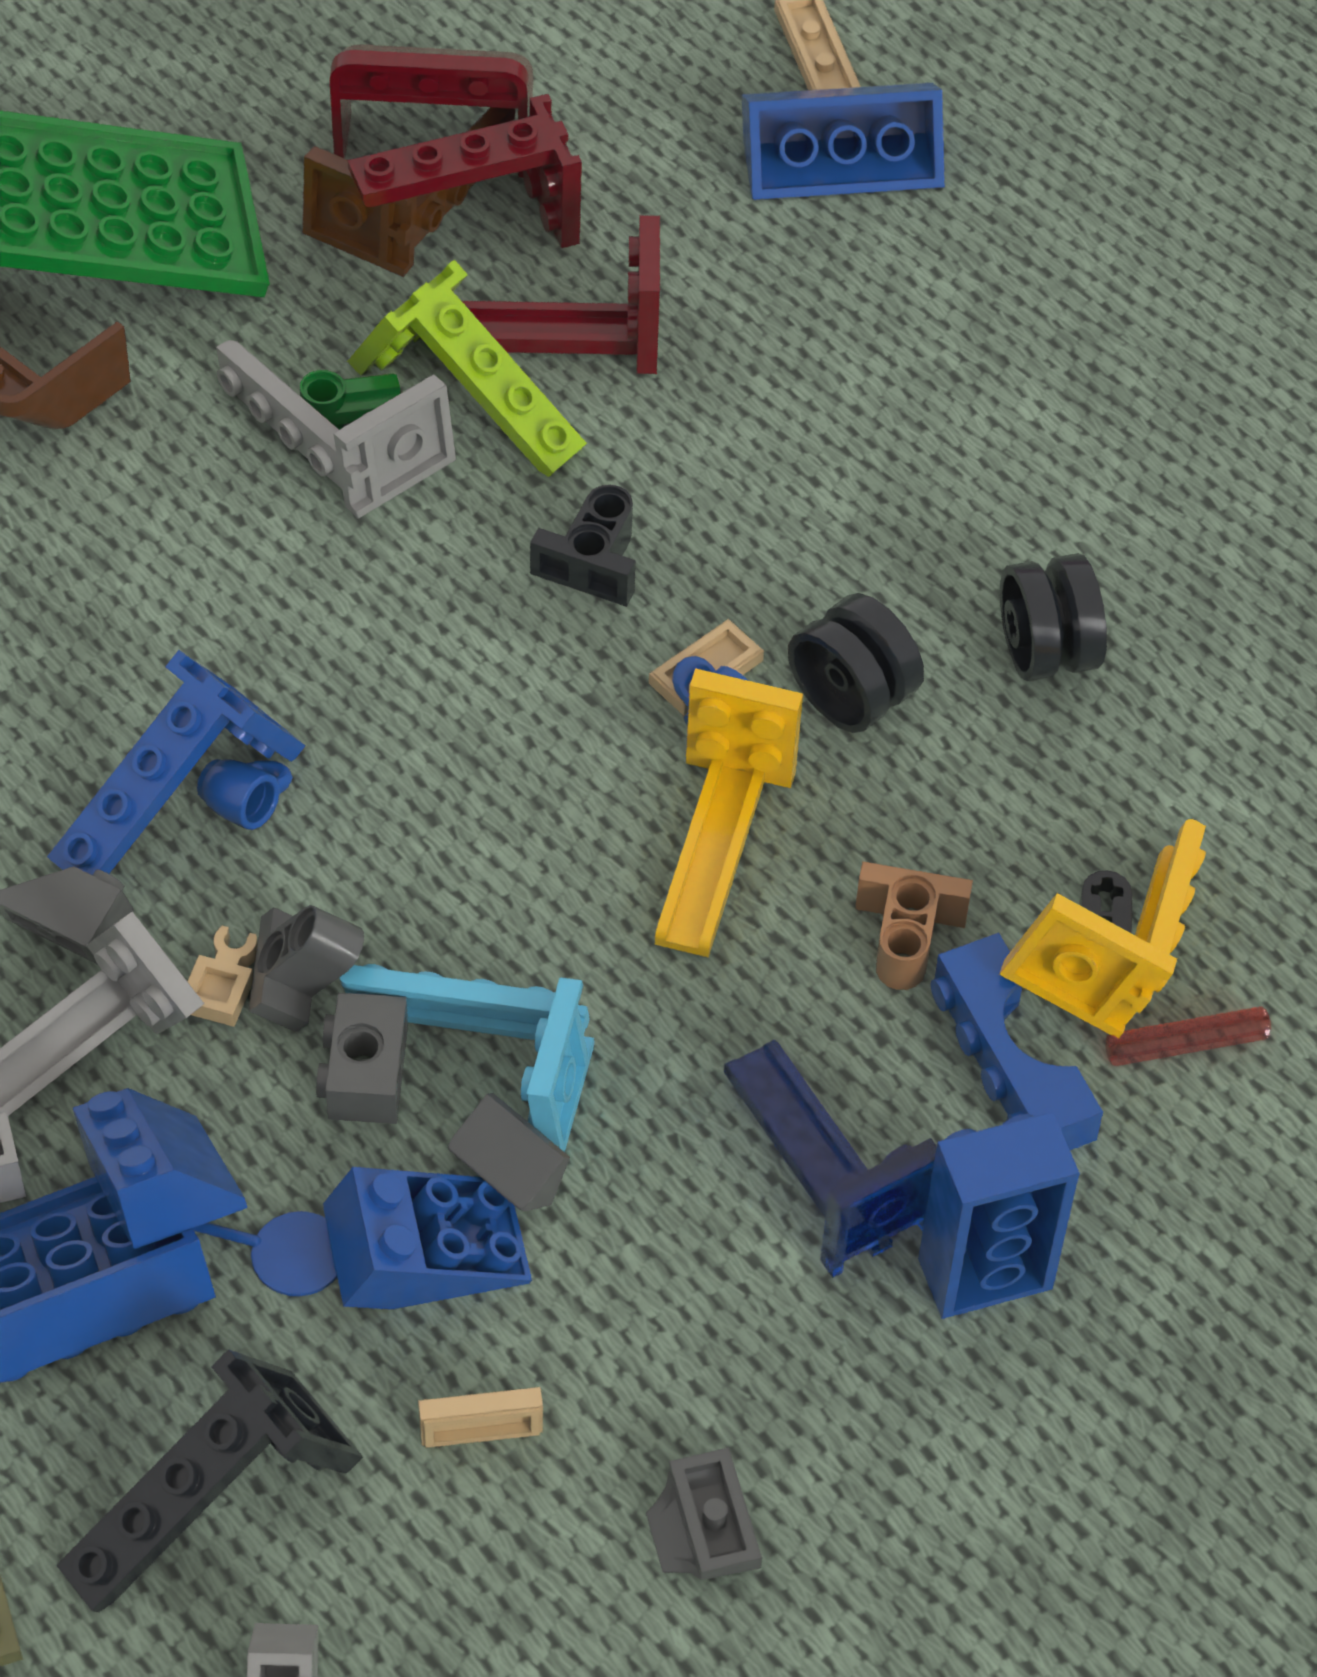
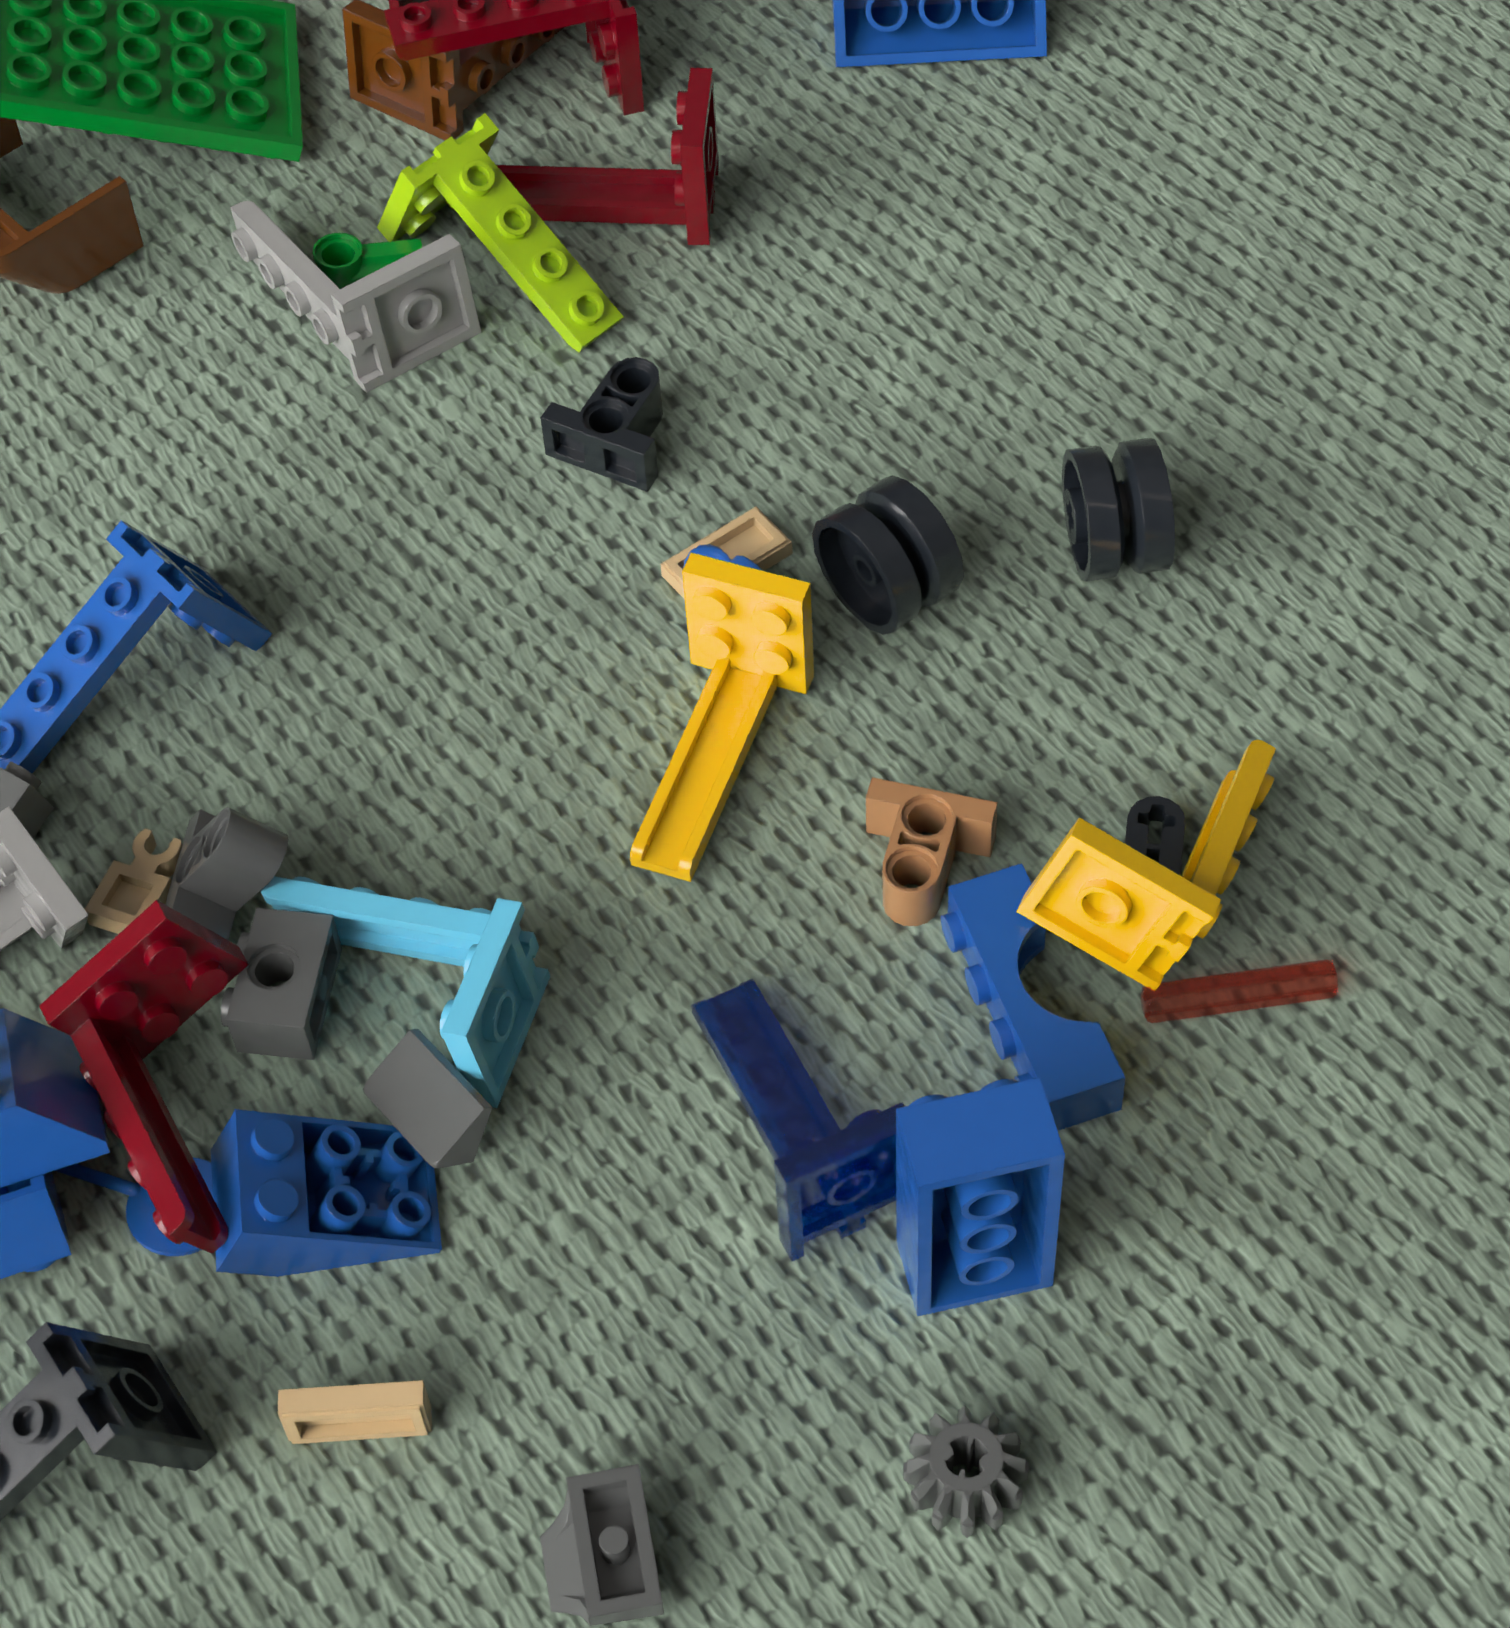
camera: 10 degrees right, 0 degrees up
blue piece [197,759,293,830] -> none
none -> dark red bracket [39,900,249,1254]
none -> dark grey gear [903,1405,1029,1538]

